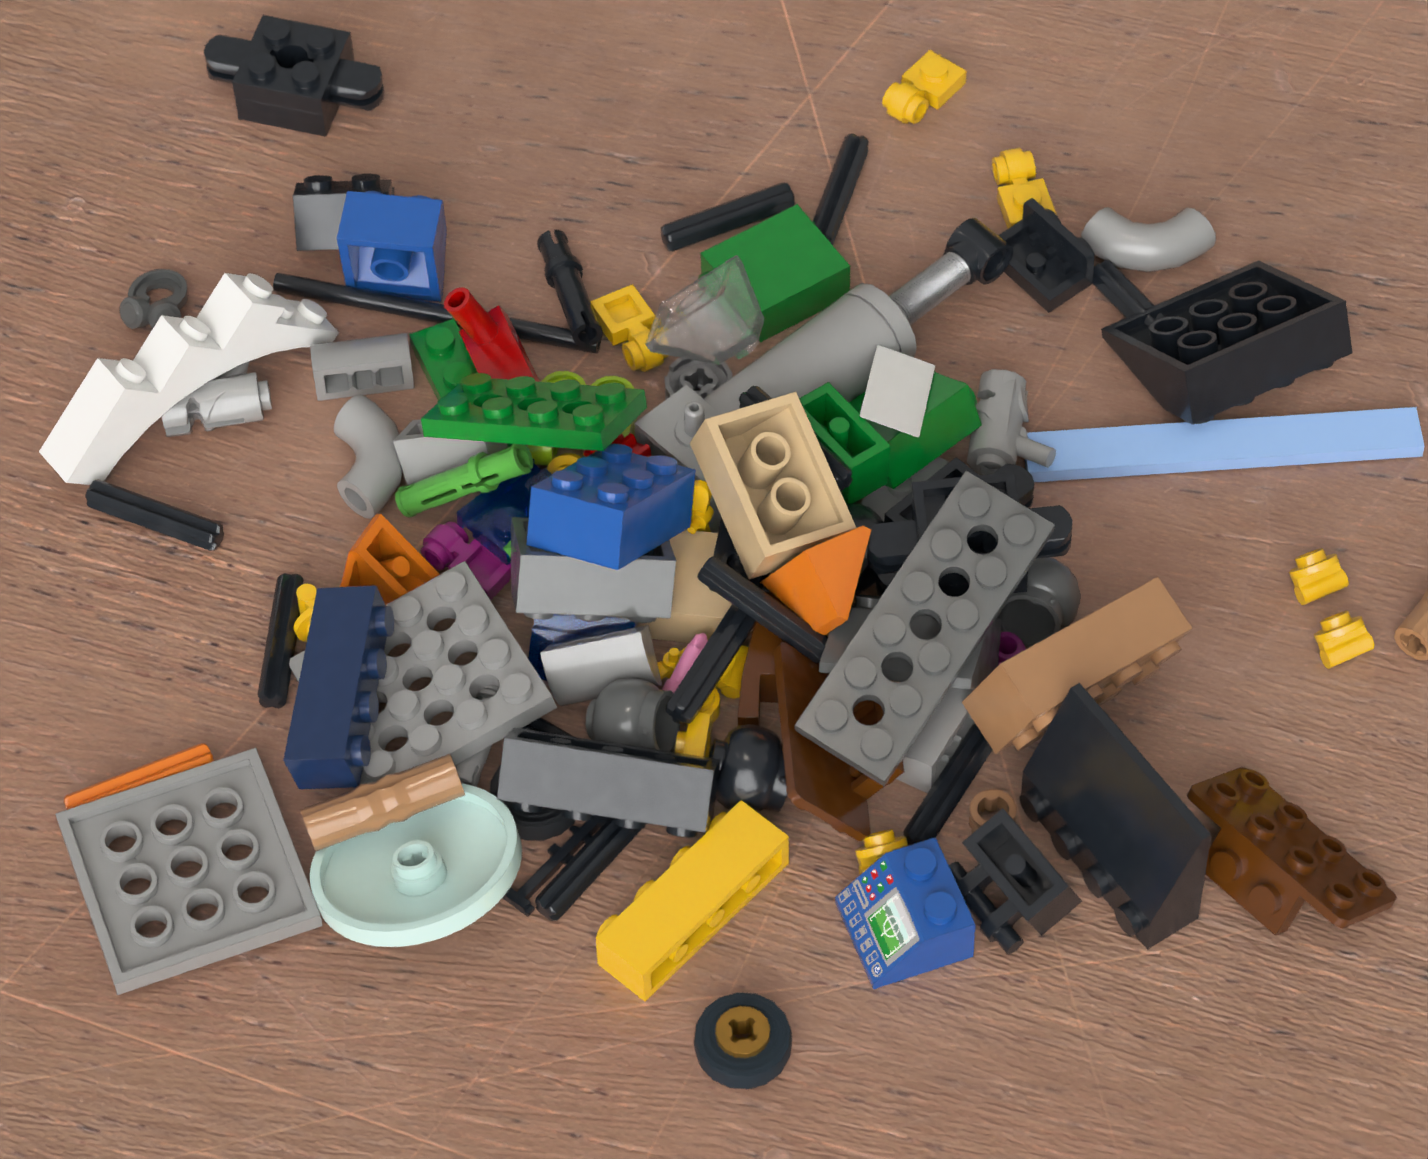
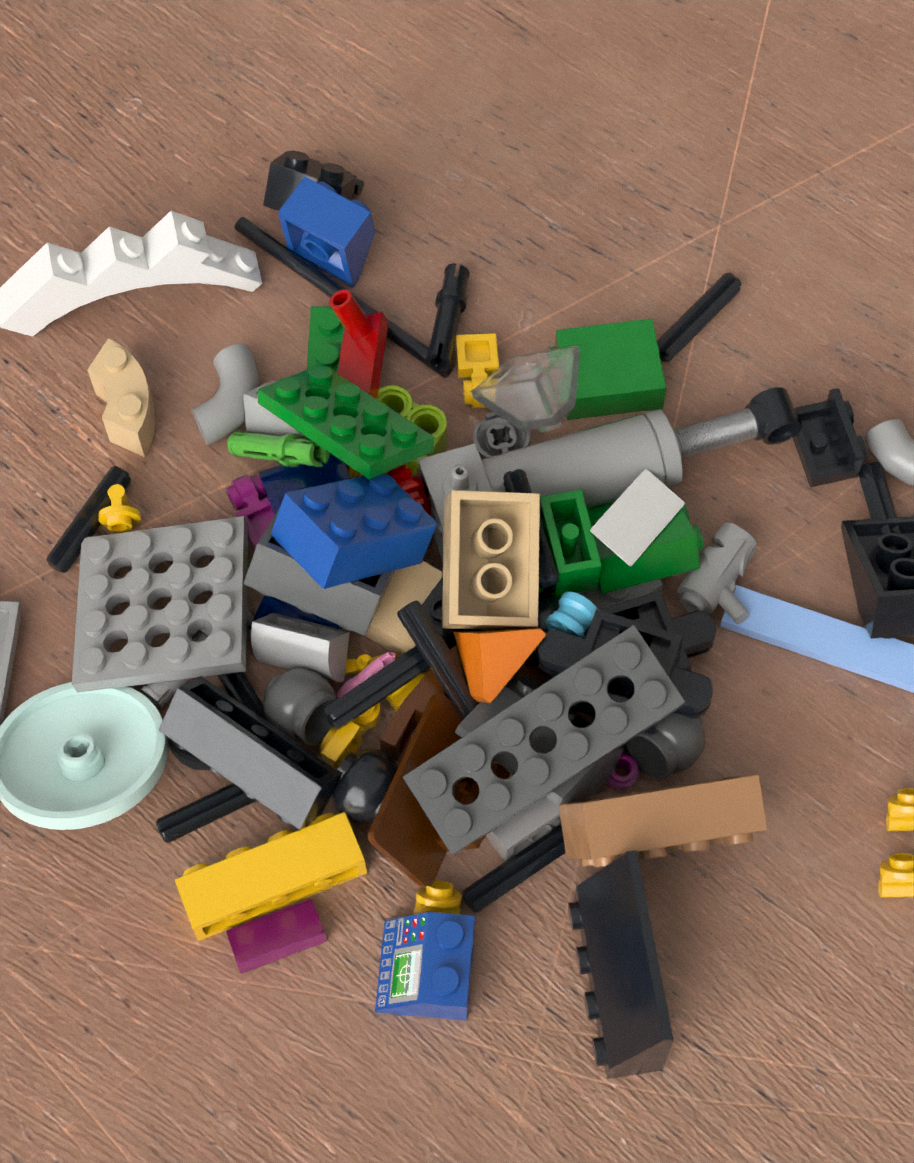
camera: 25 degrees right, 10 degrees up
black axle [85,480,224,551] -> none
dark grey piece [120,269,188,329] -> none
light grey piece [162,361,272,437] -> none
black brick [204,15,384,137] -> none
dark blue brick [283,585,394,790] -> none
medium nougat axle [300,754,465,851] -> none
light grey brick [310,333,414,401] -> none
orange slope [340,514,440,605] -> none
black piece [503,815,610,917] -> none
black axle [660,182,795,252] -> none
yellow piece [687,480,714,534] -> none
black wheel [694,992,792,1089] -> none
yellow plate [882,50,967,124] -> none
black brick [949,808,1082,955] -> none
medium nougat bush [969,789,1017,833] -> none
yellow plate [992,147,1057,229] -> none
reddish brown bracket [1187,767,1397,936] -> none
none -> tan brick [87,338,156,457]
none -> magenta slope [226,898,327,974]
none -> medium azure wheel [545,591,598,638]

